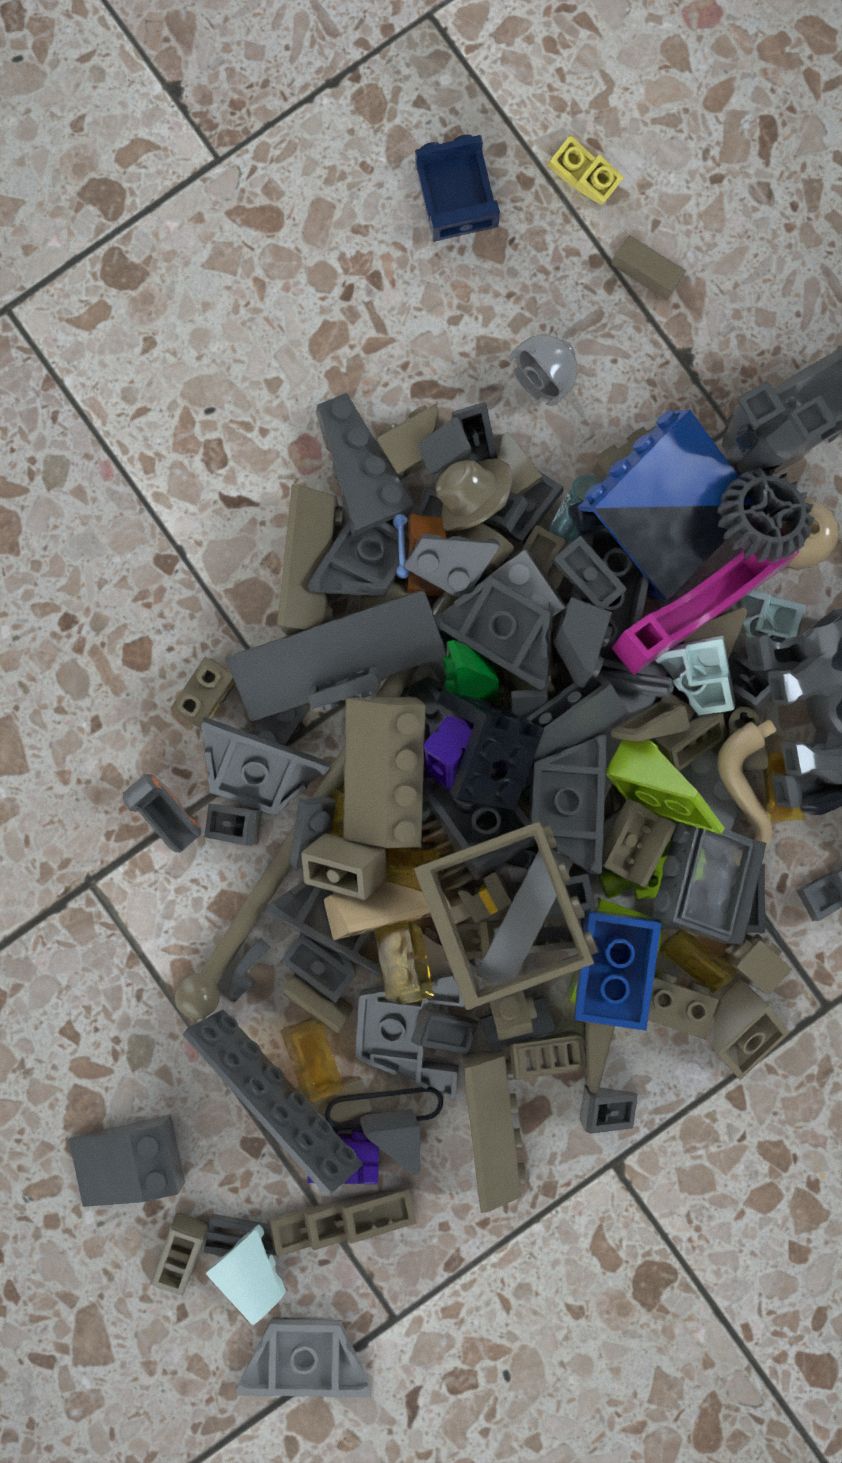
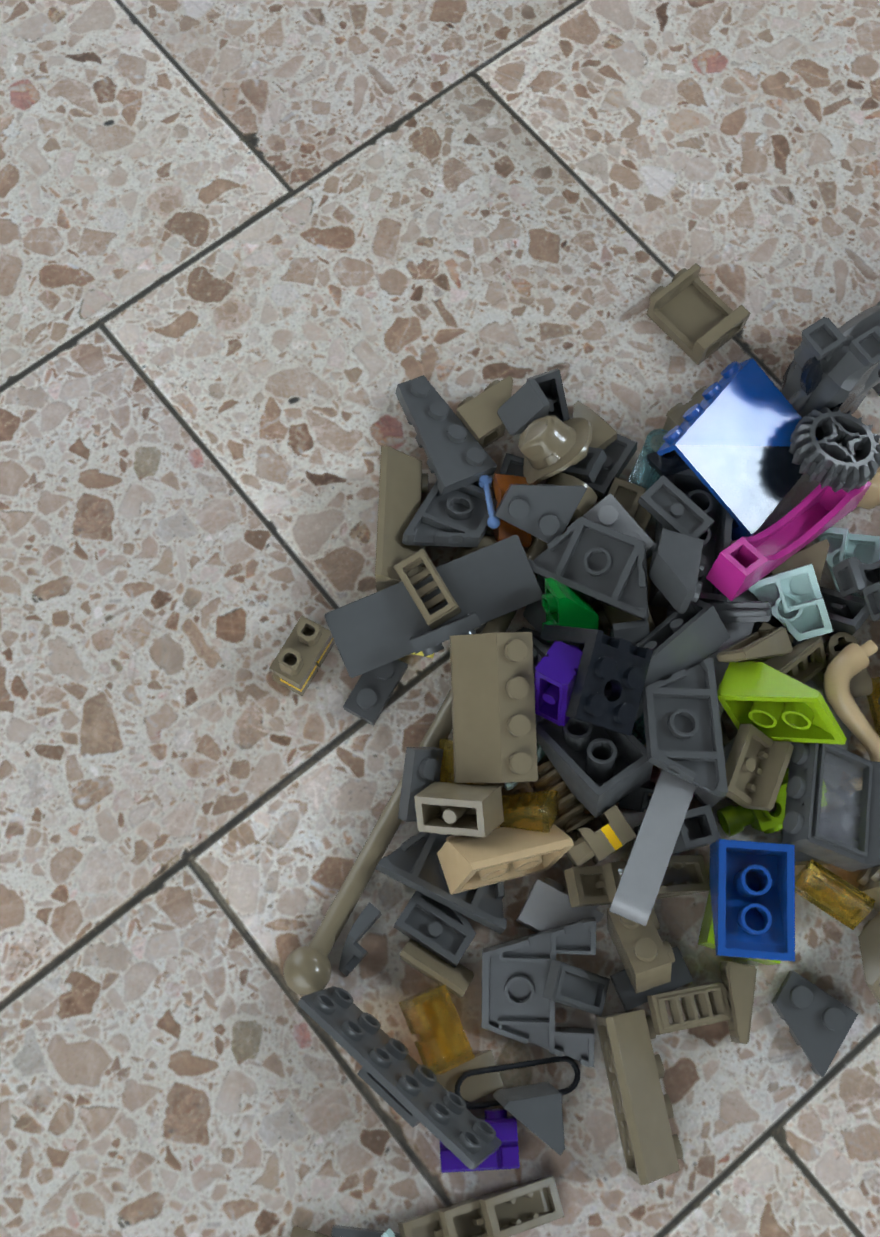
camera: 10 degrees left, 15 degrees down
dark grey slope [69,1114,185,1207] -> none
dark grey animal [122,774,202,853] -> none
dark grey wing [201,717,330,815] -> none
dark grey slope [204,803,262,846] -> none
clear yellow piece [374,920,434,1005] -> none
dark tan window [414,821,598,1010] -> none
dark blue panel [415,134,500,242] -> none
light grey cylinder [510,334,578,406] -> none
light yellow slope [546,135,624,205] -> none
dark grey slope [579,1085,638,1134] -> none
dark tan slope [611,235,686,300] -> none
dark tan brick [648,970,719,1040] -> none
none -> dark tan slope [393,548,462,629]
none -> dark tan panel [646,263,750,365]
none -> dark grey wing [771,971,858,1077]

